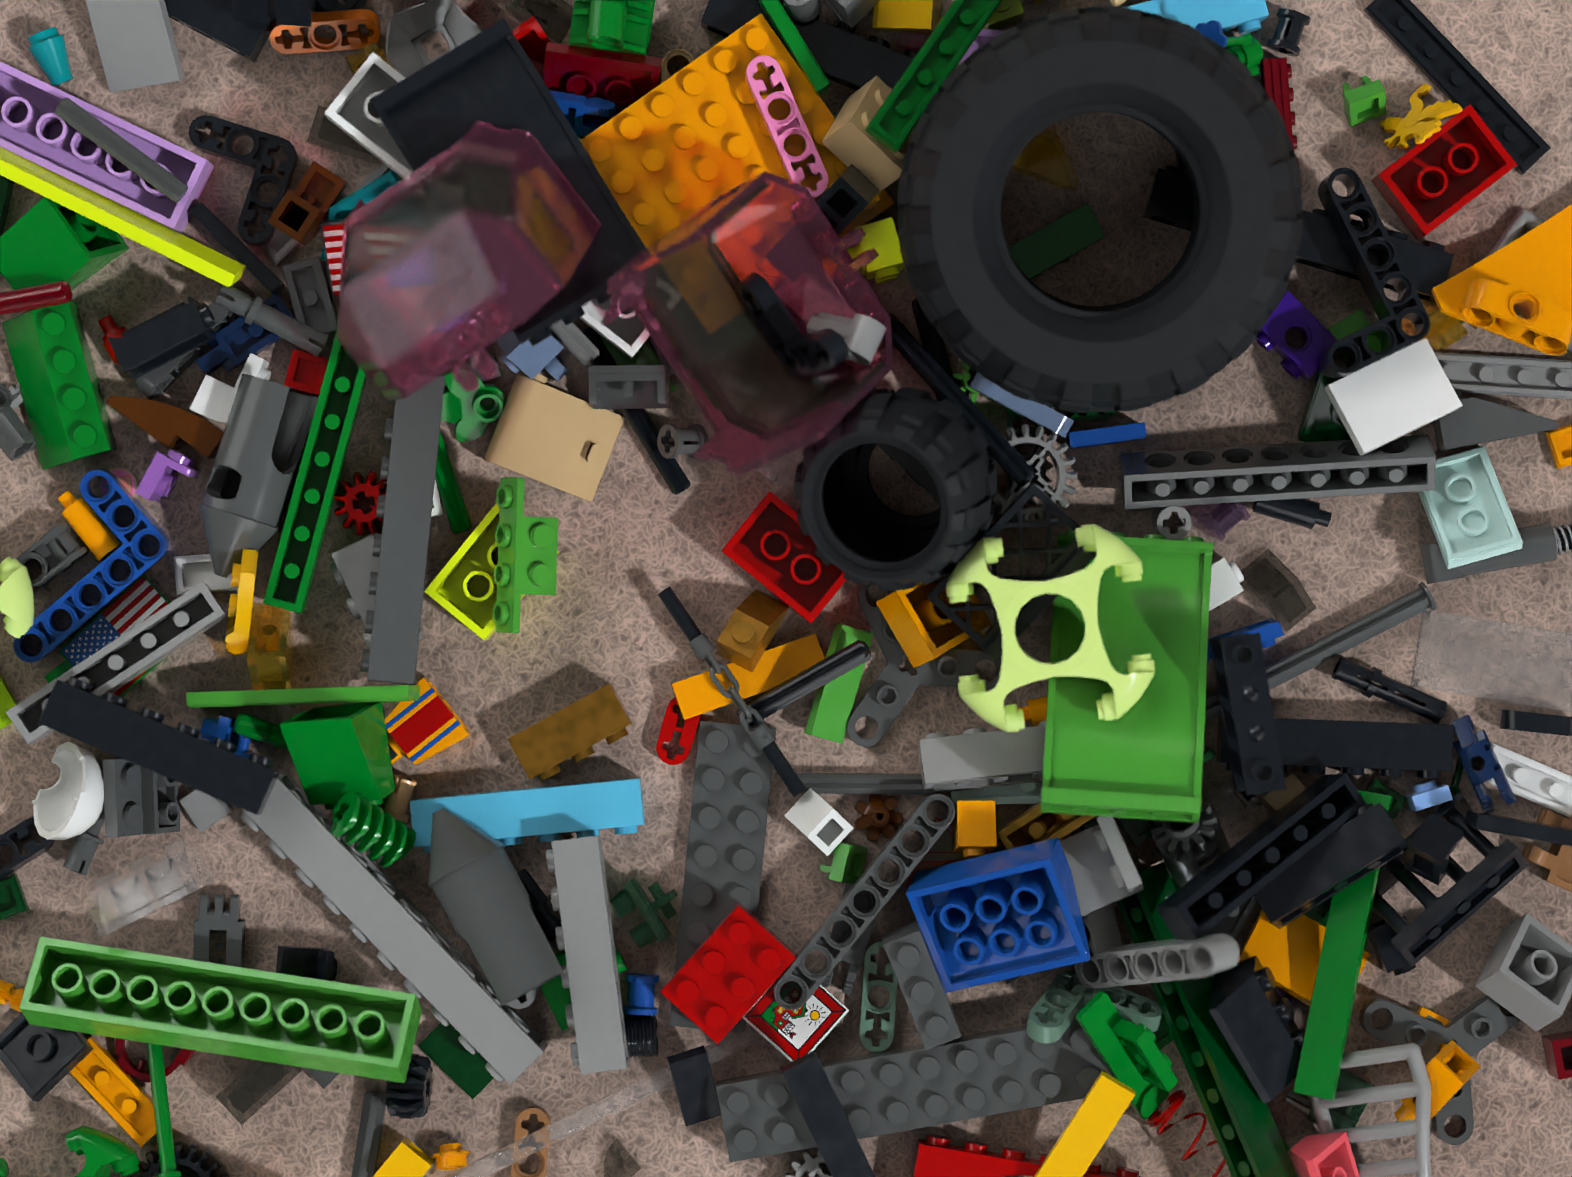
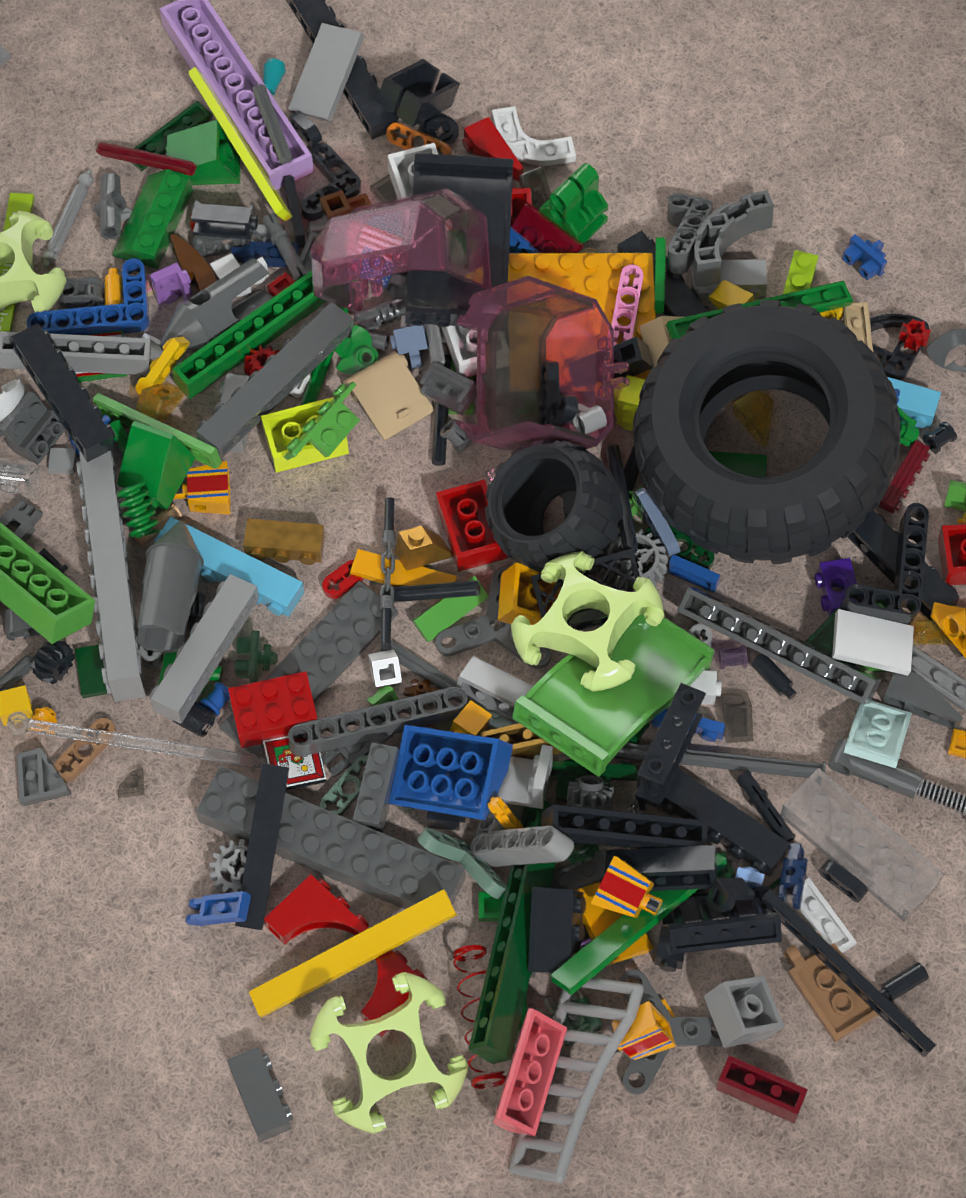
camera: 30 degrees right, 25 degrees down
black tile [667,1045,721,1126] -> none
green bracket [1076,991,1179,1120] -> none
none -> black beam [288,111,322,146]
none -> light orange axle [487,796,524,830]
none -> torso [591,856,663,918]

